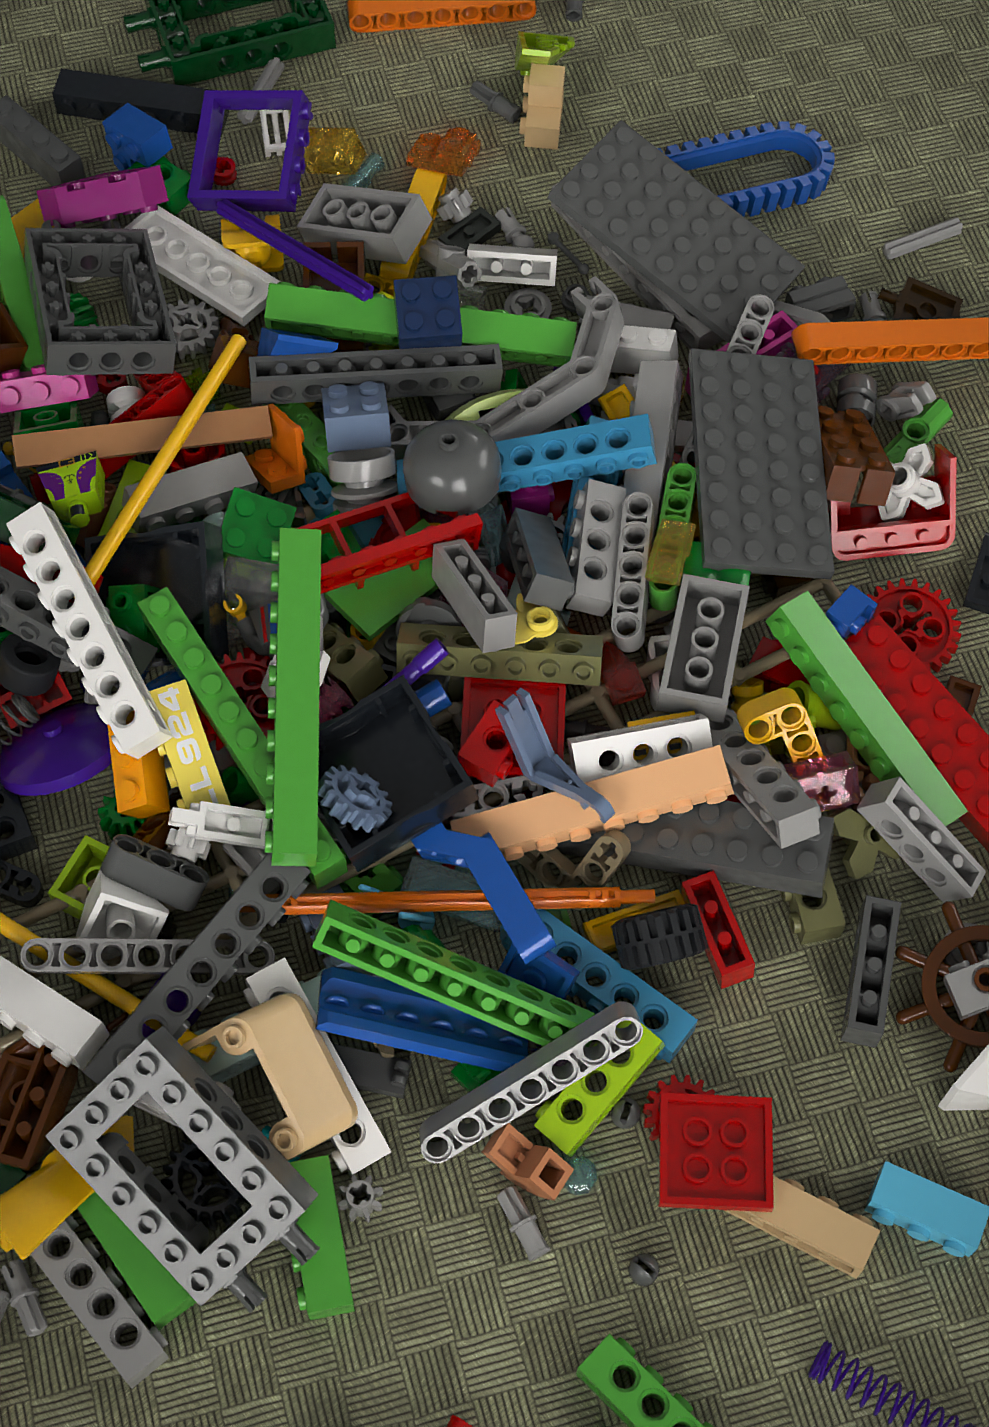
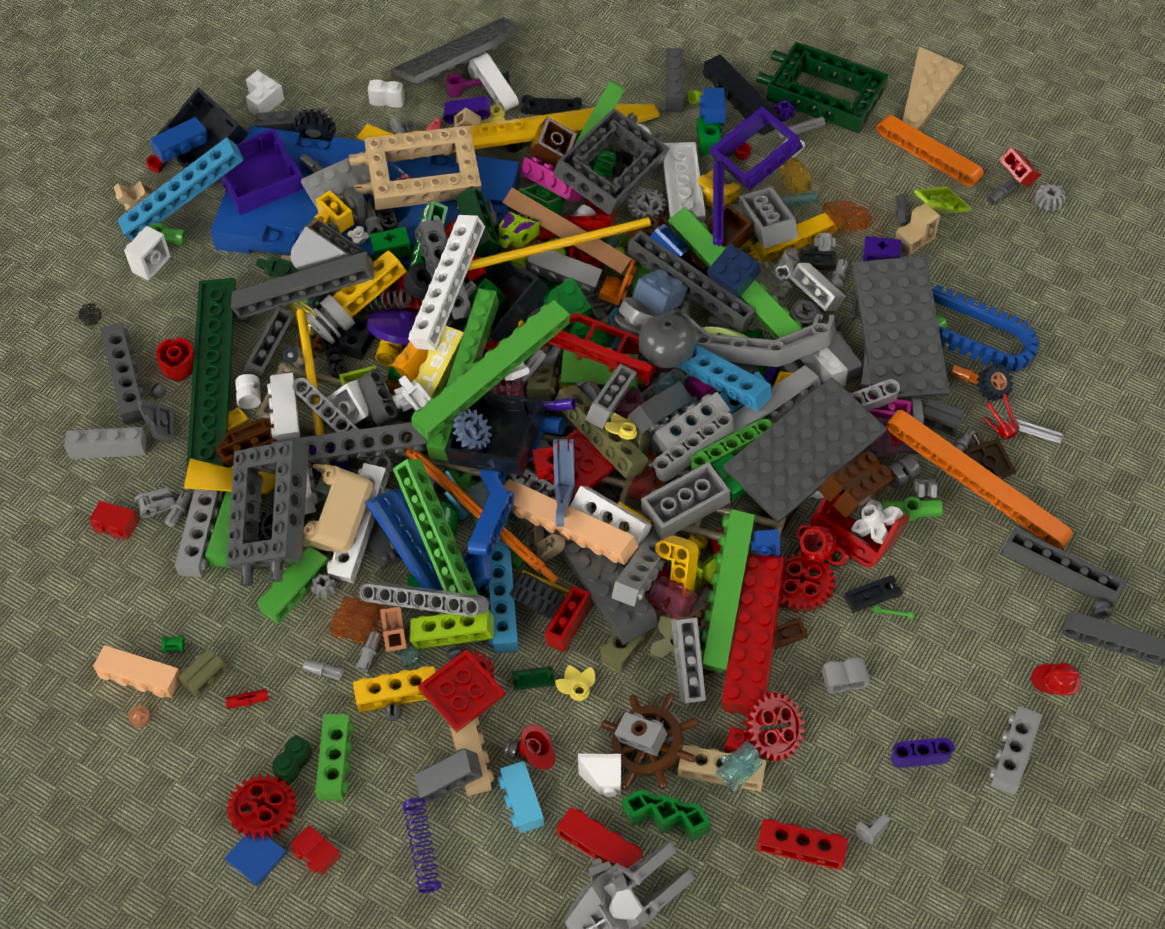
camera: 50 degrees right, 5 degrees down
magenta brick [36,165,169,228] -> none
clear yellow slope [644,519,696,586] -> none
dark grey brick [840,895,901,1048] -> none
none -> light grey axle [303,658,344,680]
none -> clear orange plate [329,596,383,644]
none -> yellow brick [353,666,435,712]
none -> yellow wheel [375,339,403,367]
none -> dark grey brick [415,748,483,802]
none -> dark grey bush [504,738,520,759]
none -> dark green hinge [512,666,555,691]
none -> red piece [519,724,556,770]
none -> light yellow plate [555,665,595,701]
none -> black bracket [615,152,633,178]
none -> lime hinge [688,90,702,104]
none -> dark purple gear [774,101,795,122]
none -> red beam [796,524,849,567]
none -> dark purple brick [862,236,901,261]
none -> orange axle [950,364,980,385]
none -> black wheel [977,365,1013,401]
none -> red plant [983,393,1019,440]

